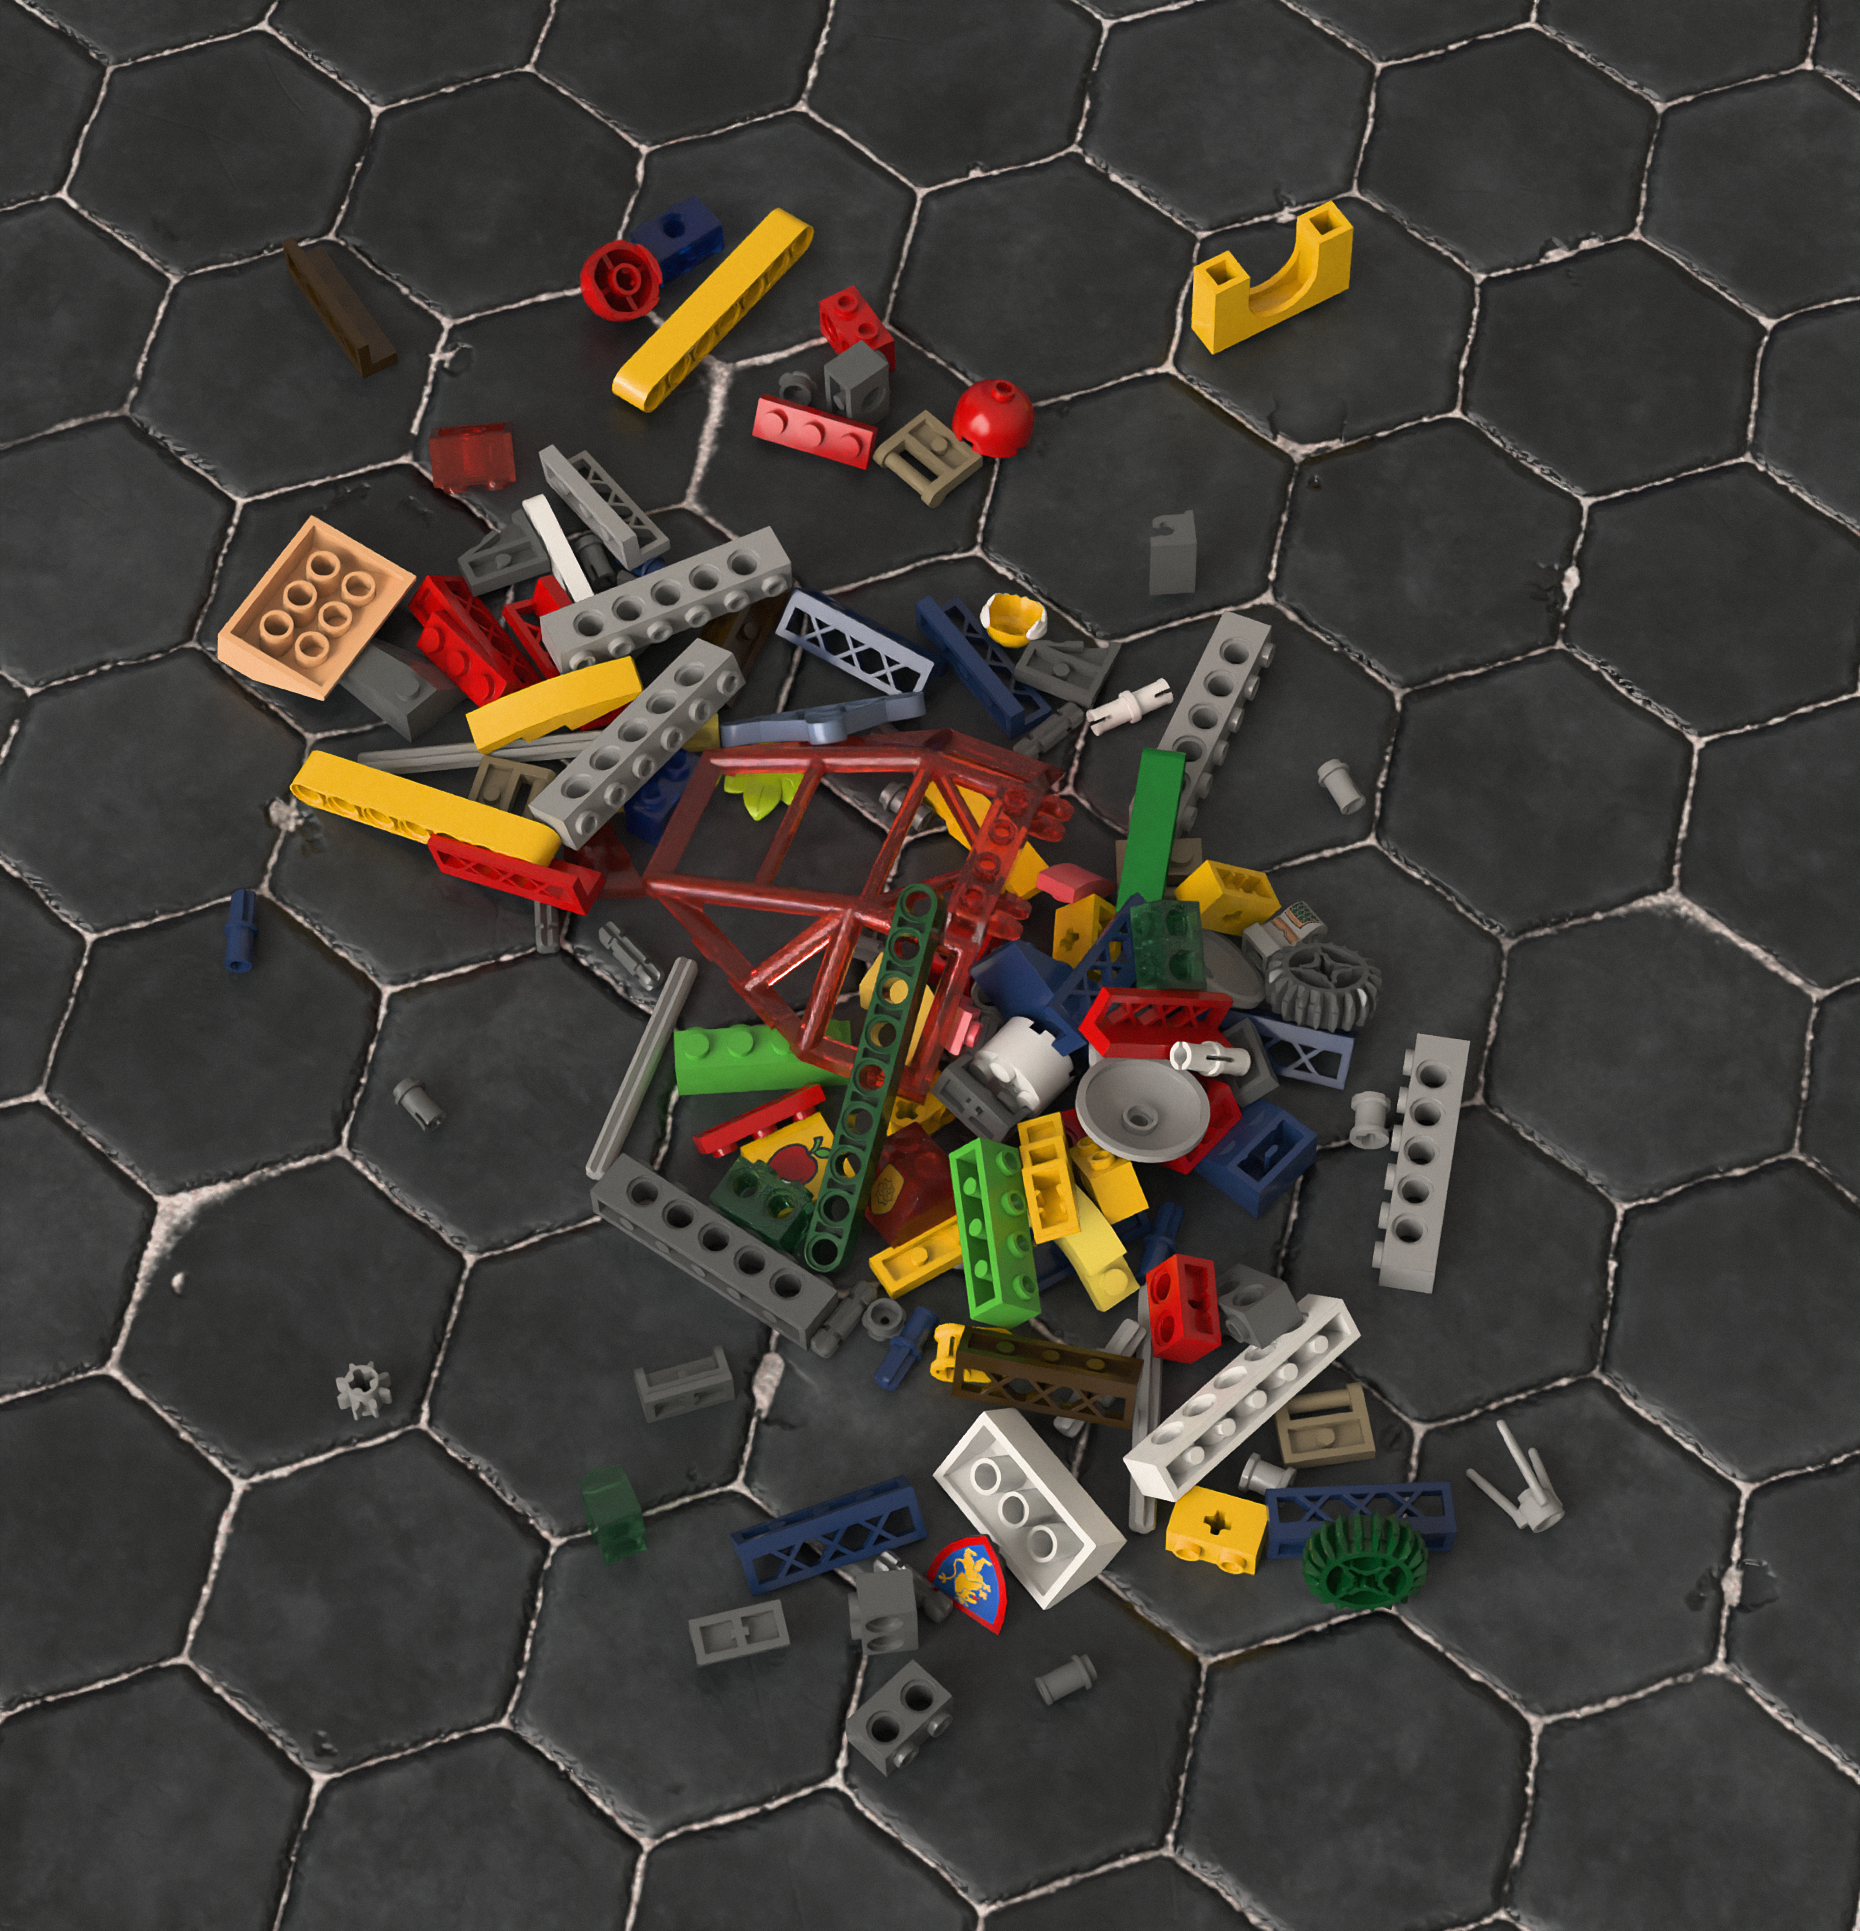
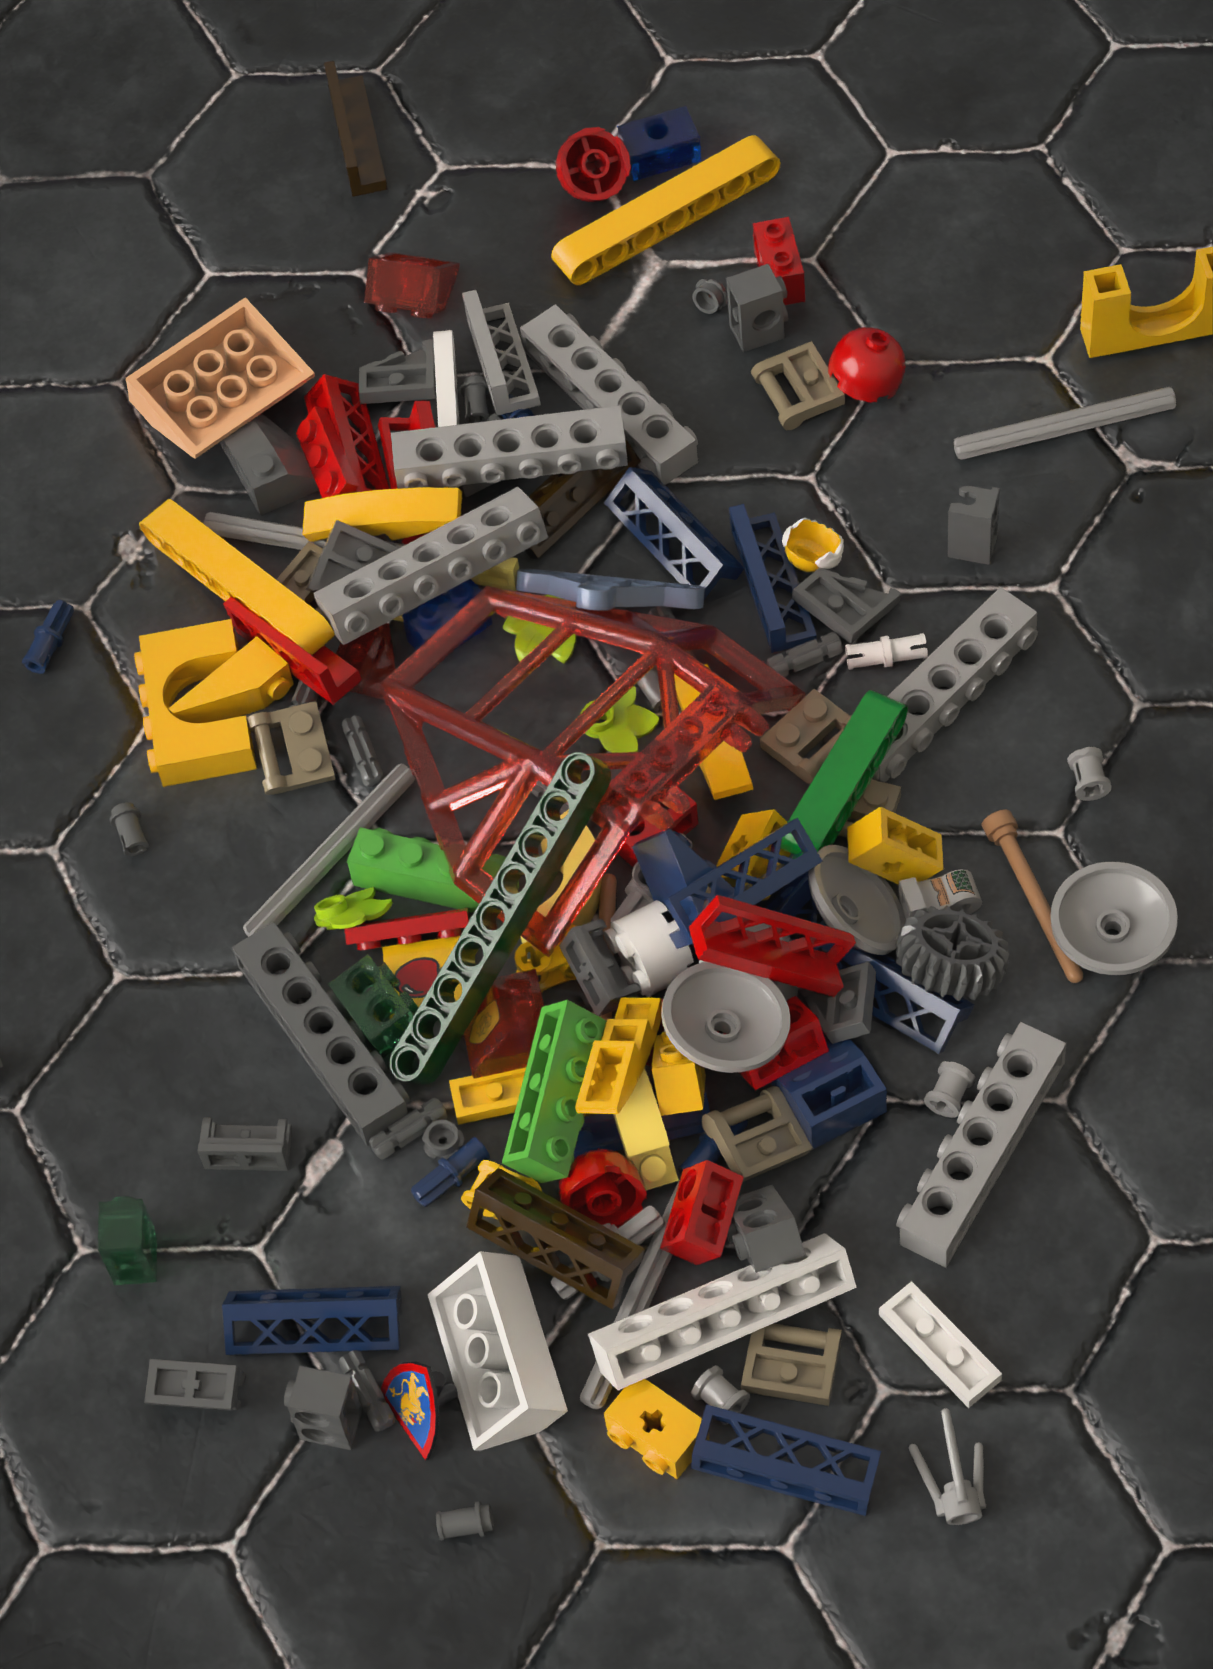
camera: 25 degrees right, 0 degrees up
plate [752,394,878,470] -> none
dark grey brick [845,1659,953,1777] -> none
coral slope [940,993,983,1055] -> none
coral slope [1036,863,1116,904] -> none
clear green brick [1130,900,1207,992] -> none
white pin [1170,1041,1251,1077] -> none
dark green gear [1302,1510,1429,1613] -> none
light grey pin [1318,759,1366,815] -> none
none -> yellow arch [134,619,257,787]
none -> yellow slope [168,637,294,724]
none -> dark tan plate [247,701,335,795]
none -> dark grey wing [306,520,399,592]
none -> lime plate [314,887,393,930]
none -> light grey brick [520,304,698,485]
none -> red cylinder [559,1149,647,1228]
none -> lime plate [579,686,659,755]
none -> dark tan plate [702,1086,813,1182]
none -> dark tan plate [760,689,852,784]
none -> white plate [879,1281,1002,1408]
none -> light grey axle [954,387,1176,460]
none -> medium nougat piece [982,809,1083,983]
none -> light grey dish [1050,862,1178,975]
none -> light grey bush [1067,747,1112,801]

